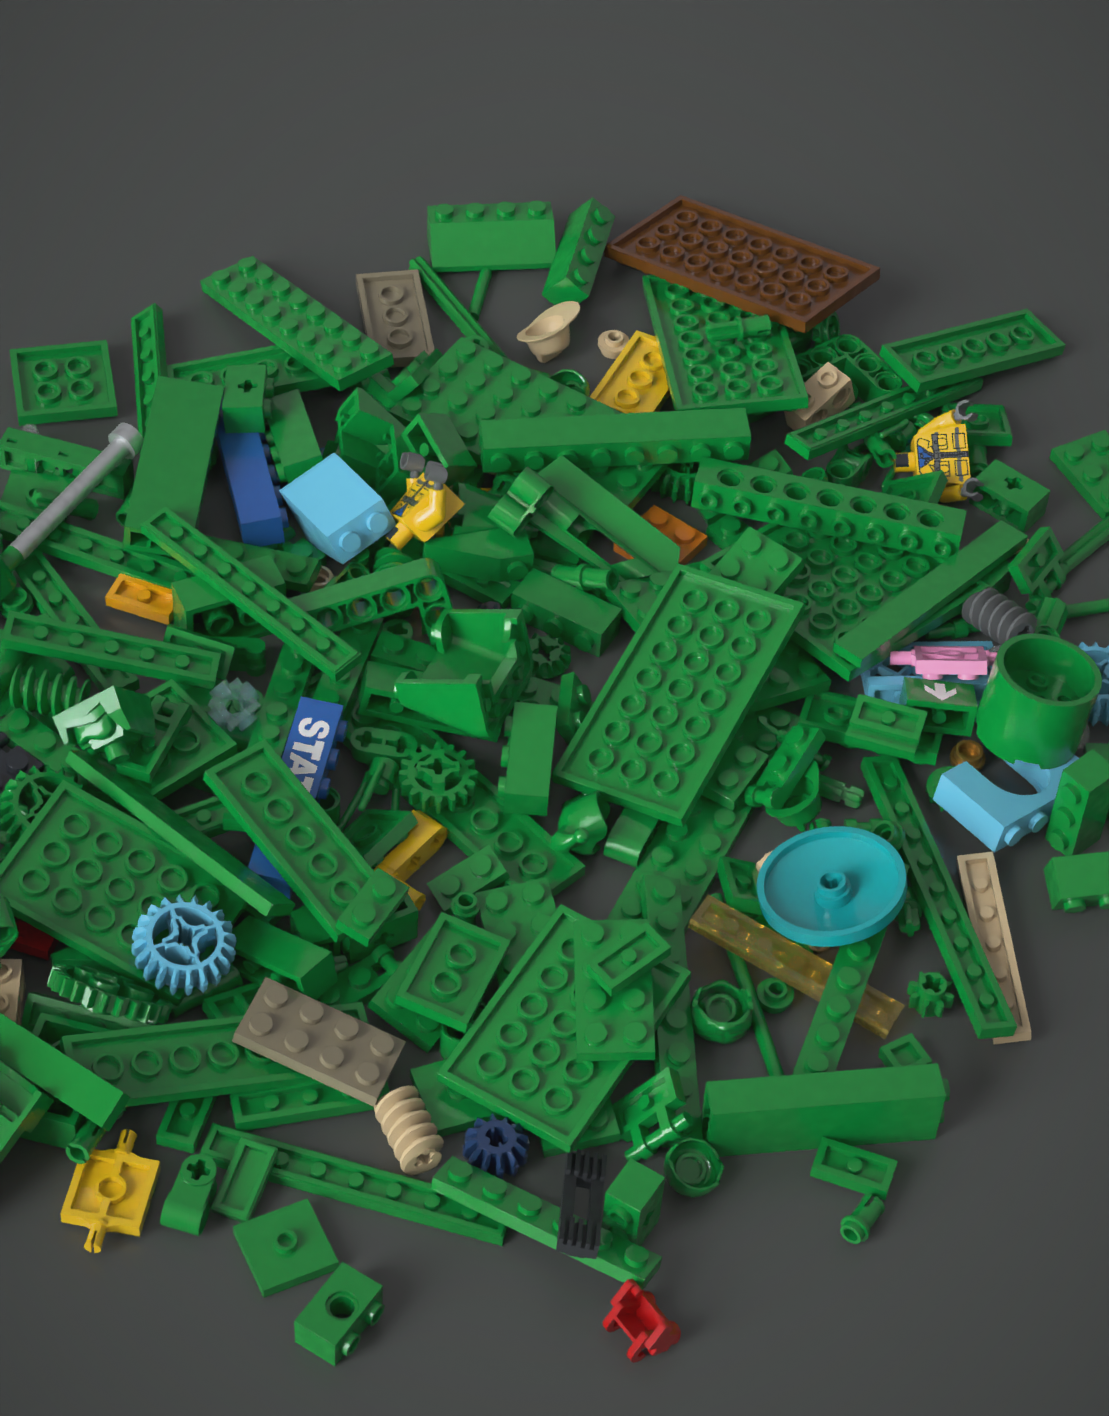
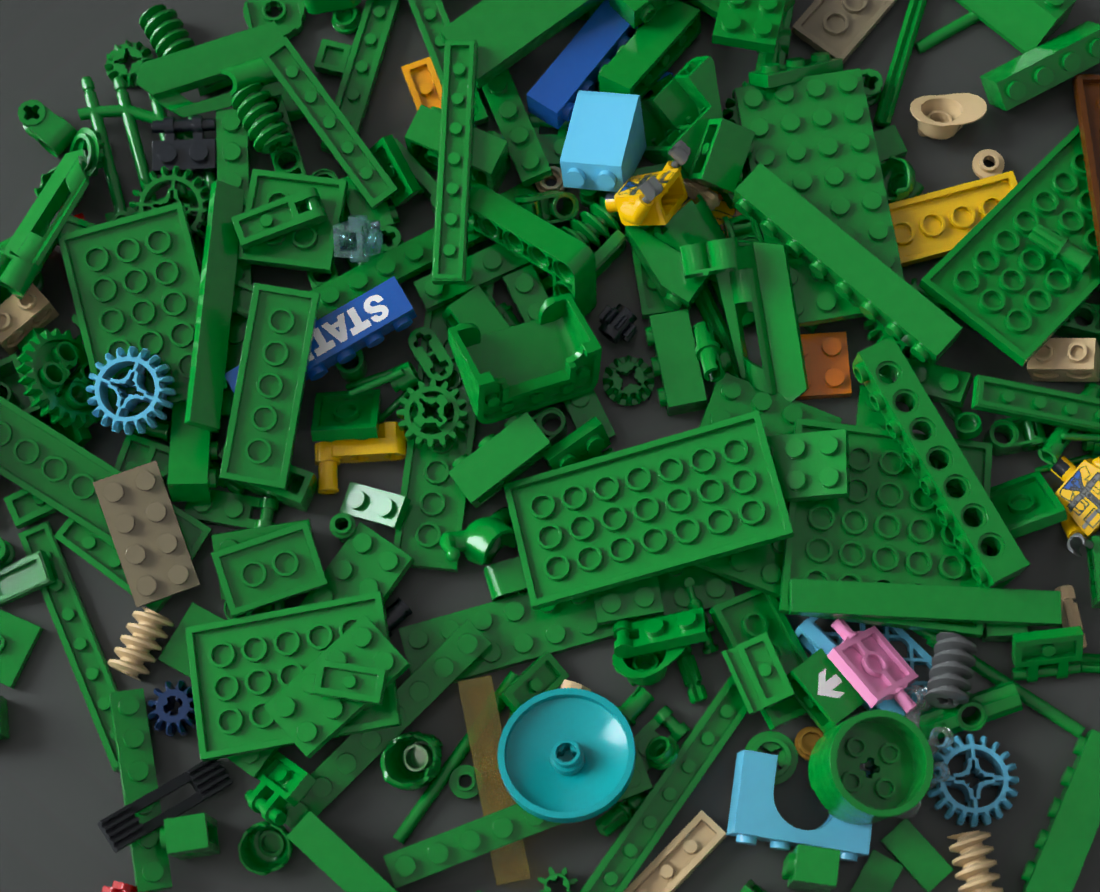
camera: 60 degrees right, 25 degrees up
green brick [52,685,156,765] -> none
green plate [335,868,410,947] -> none

